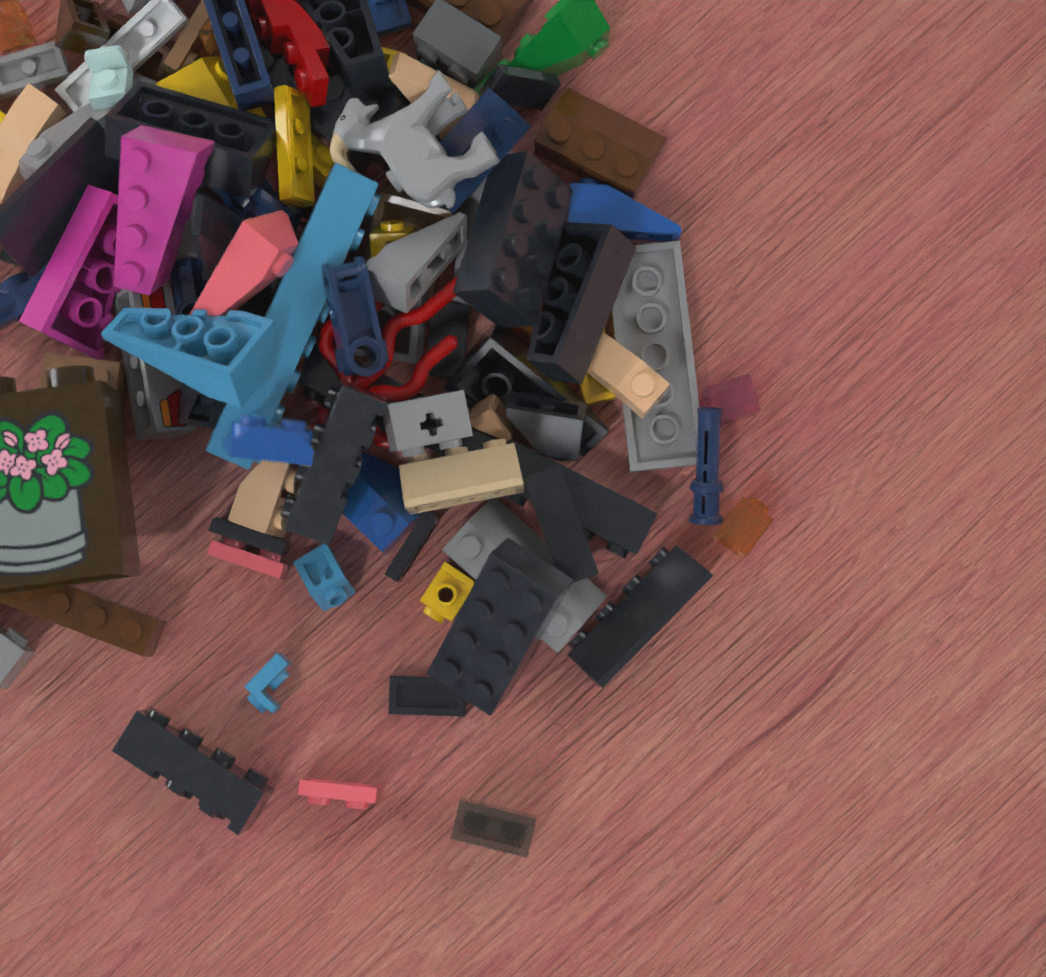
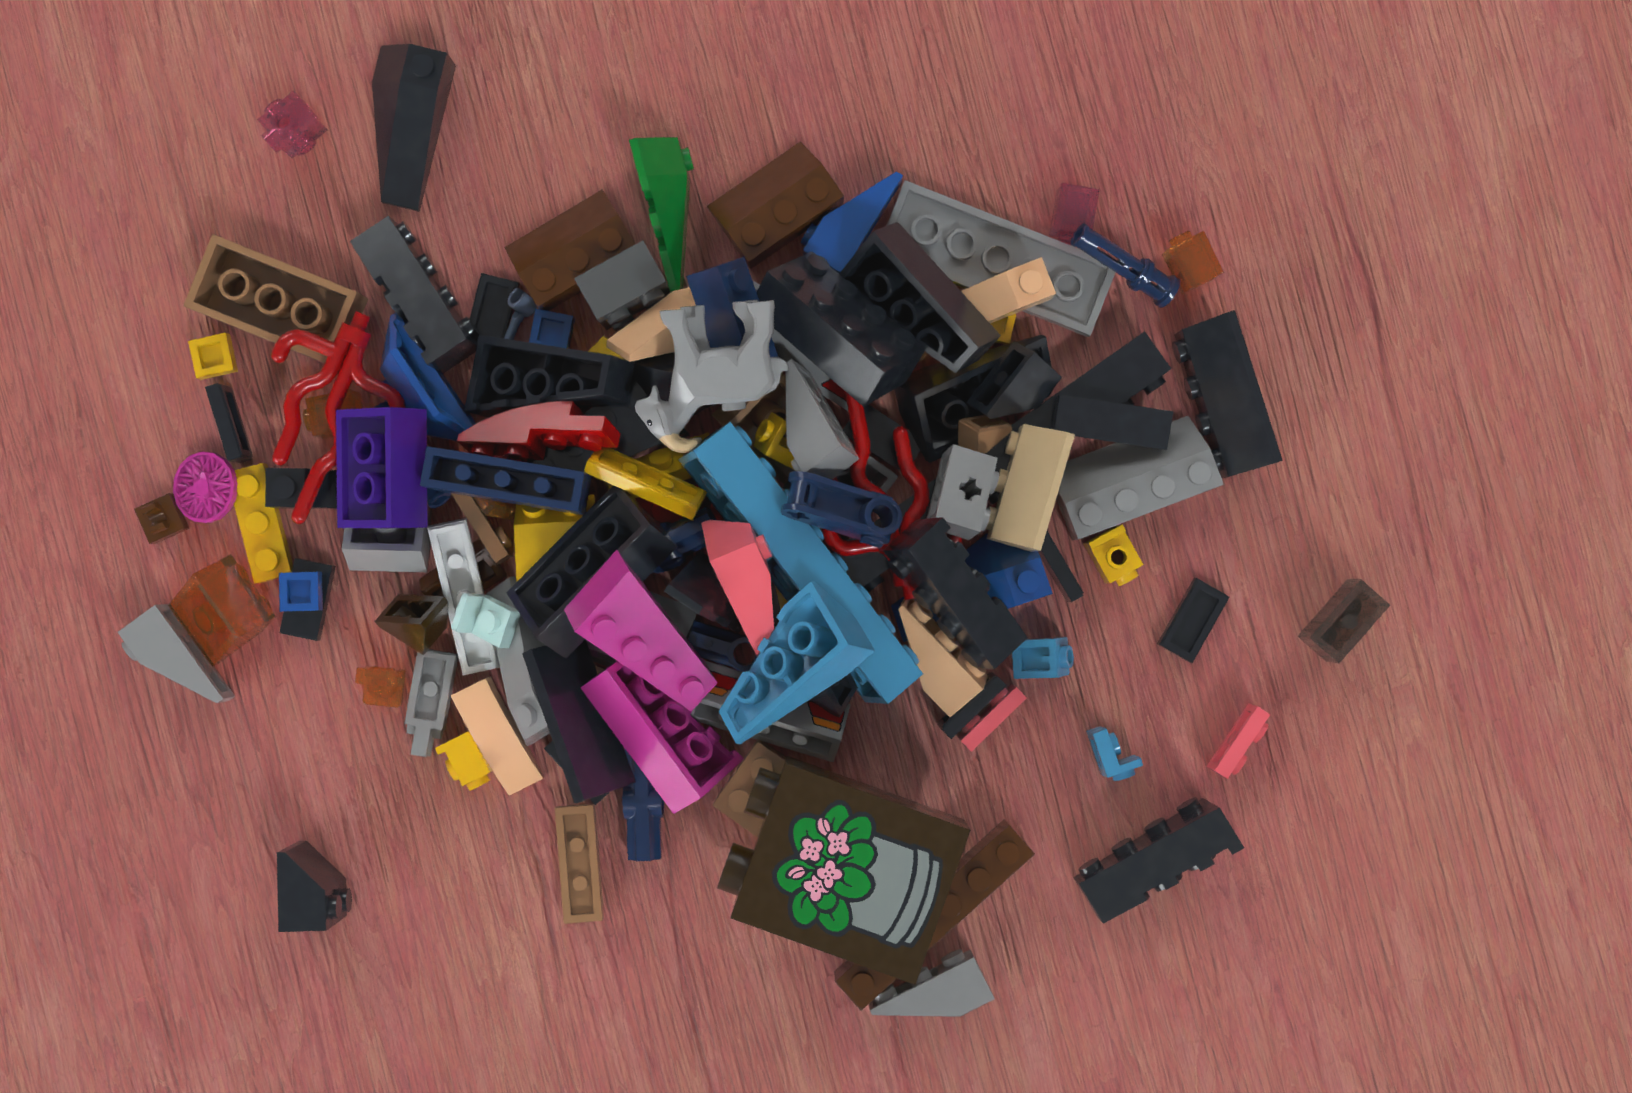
camera: 65 degrees left, 5 degrees up
blue slope [222,414,314,466] -> none
black brick [426,538,574,716] -> none
black tile [480,64,561,111] -> none

